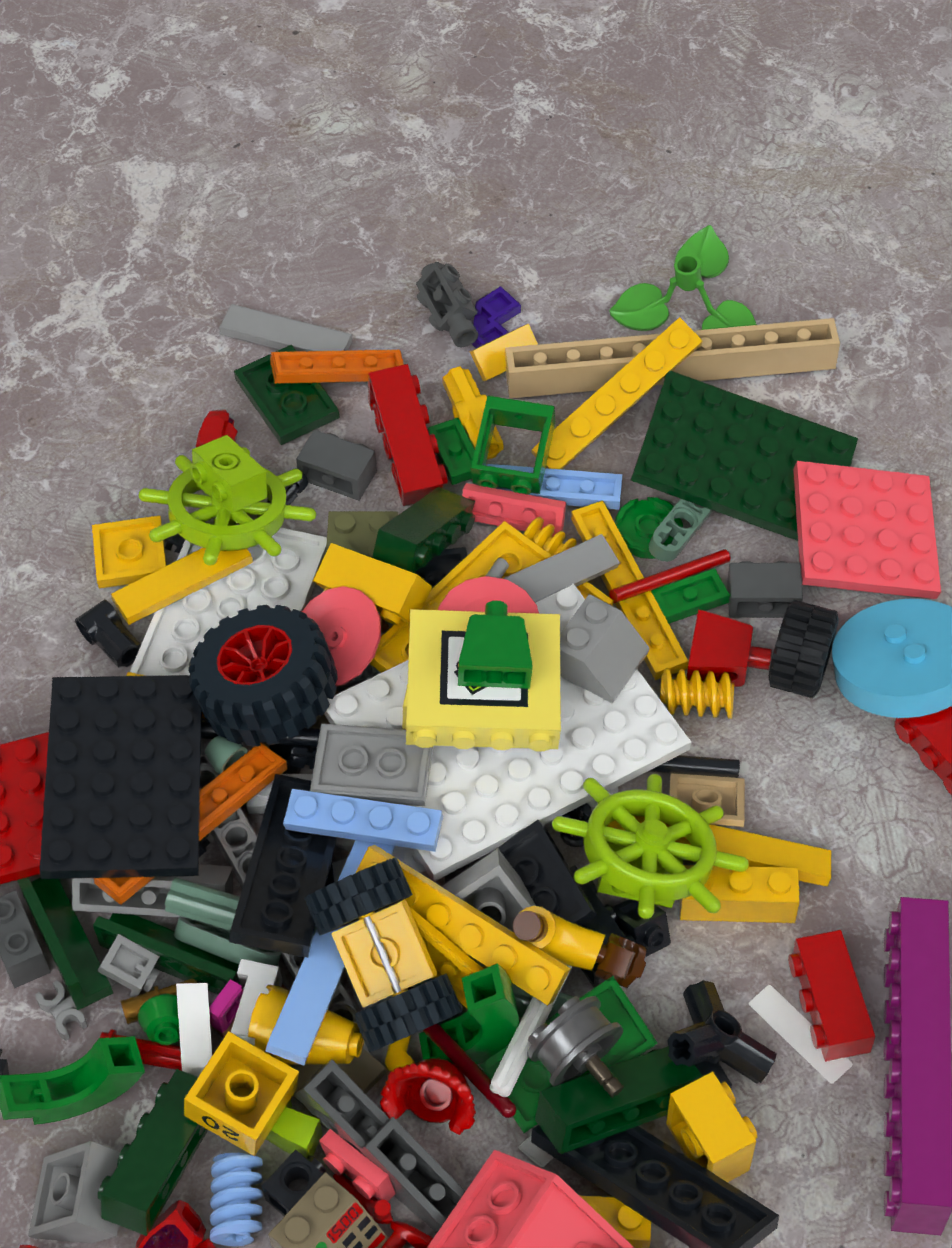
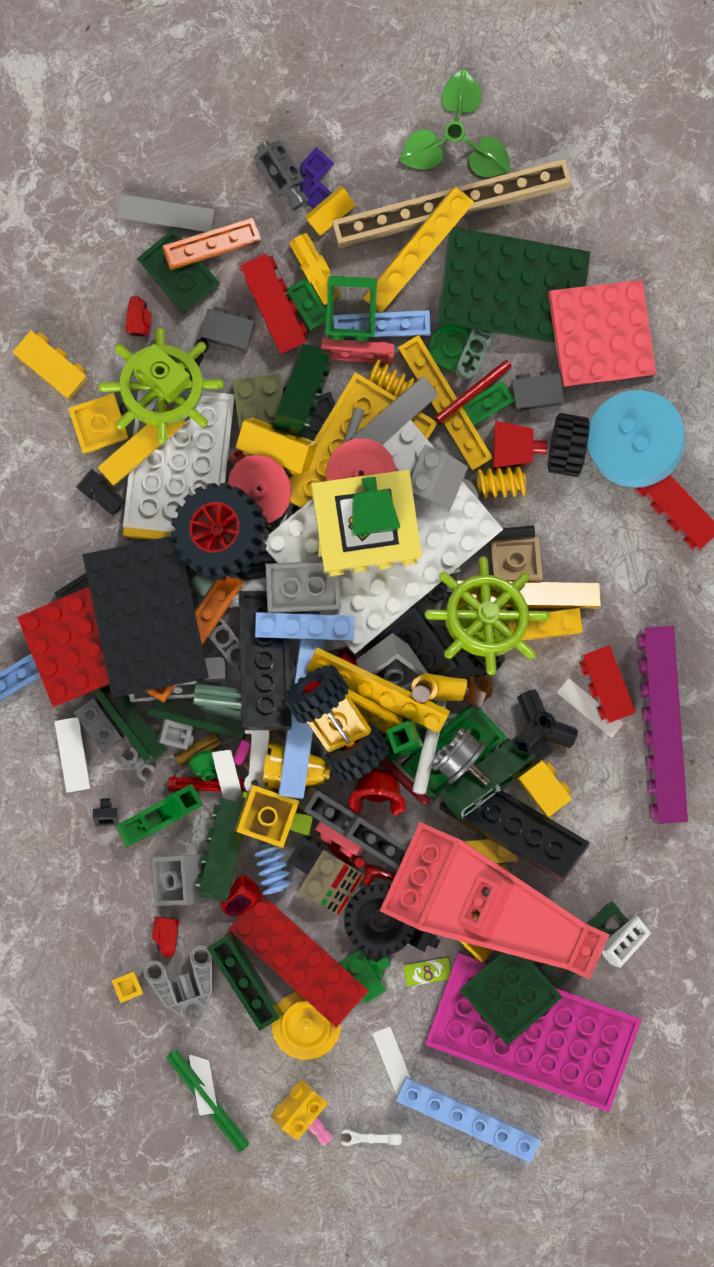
camera: 10 degrees left, 30 degrees up
none -> yellow brick [12,330,89,401]

